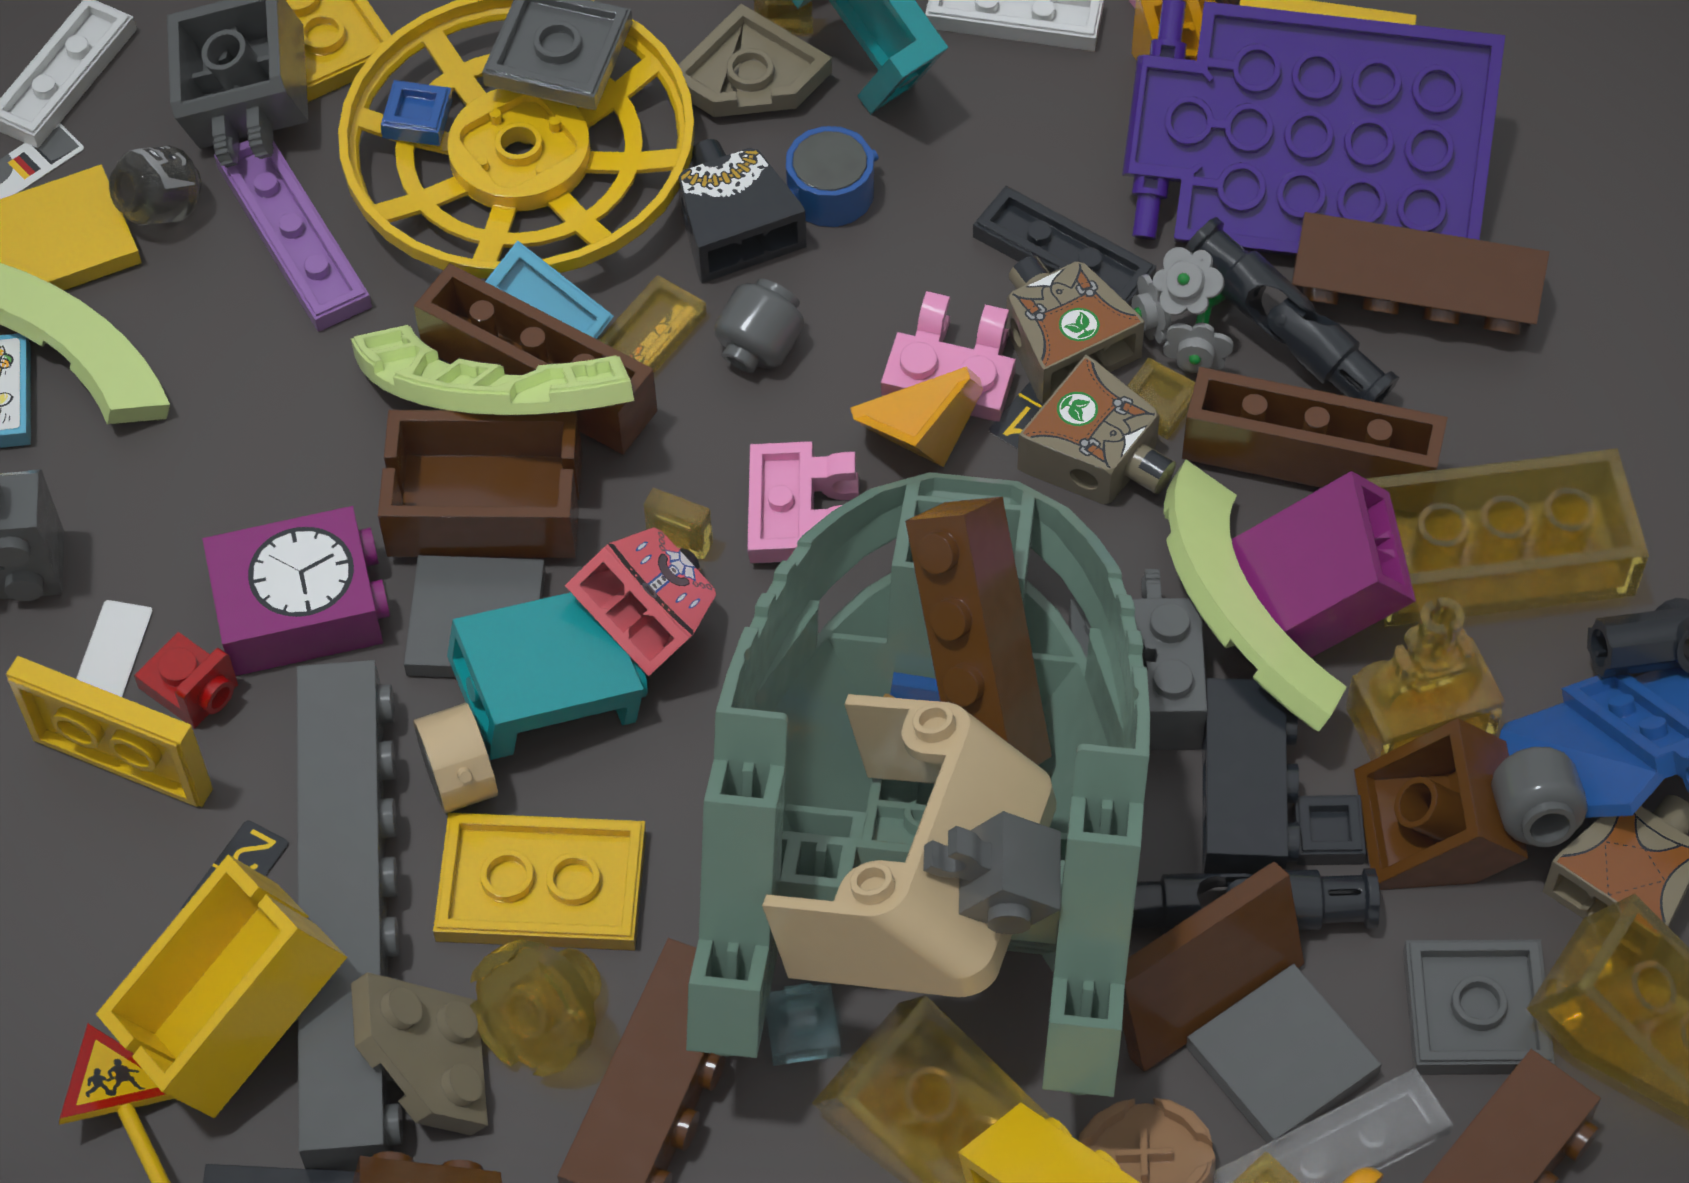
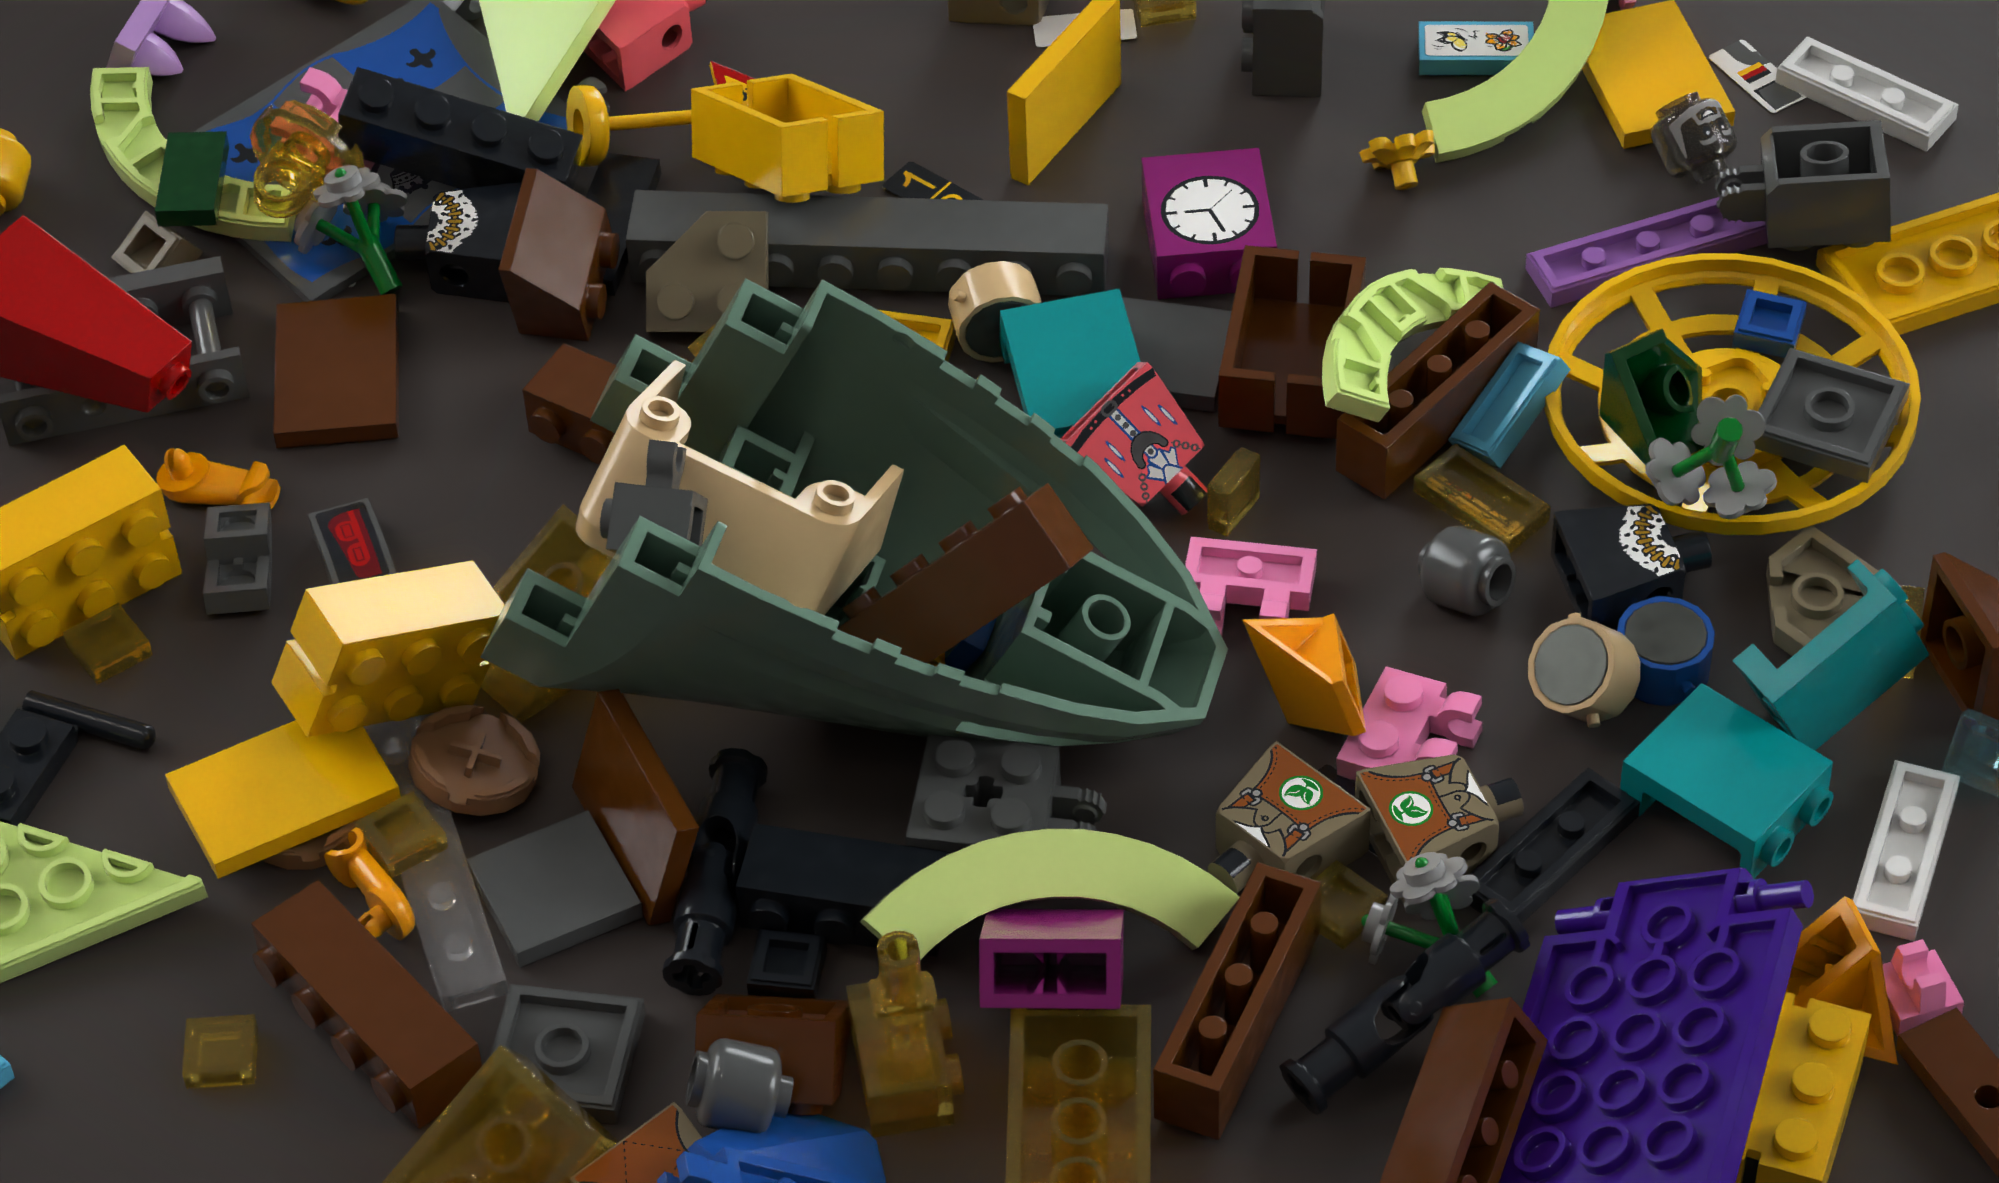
camera: 100 degrees right, 10 degrees down
white sticker [76,600,152,697] -> none
red bracket [134,632,238,729] -> none
none -> yellow plant [1359,130,1435,190]
none -> piece [1528,613,1640,728]
none -> dark green slope [1599,329,1705,465]
none -> teal panel [1620,683,1834,879]
none -> light grey plant [1645,395,1777,519]

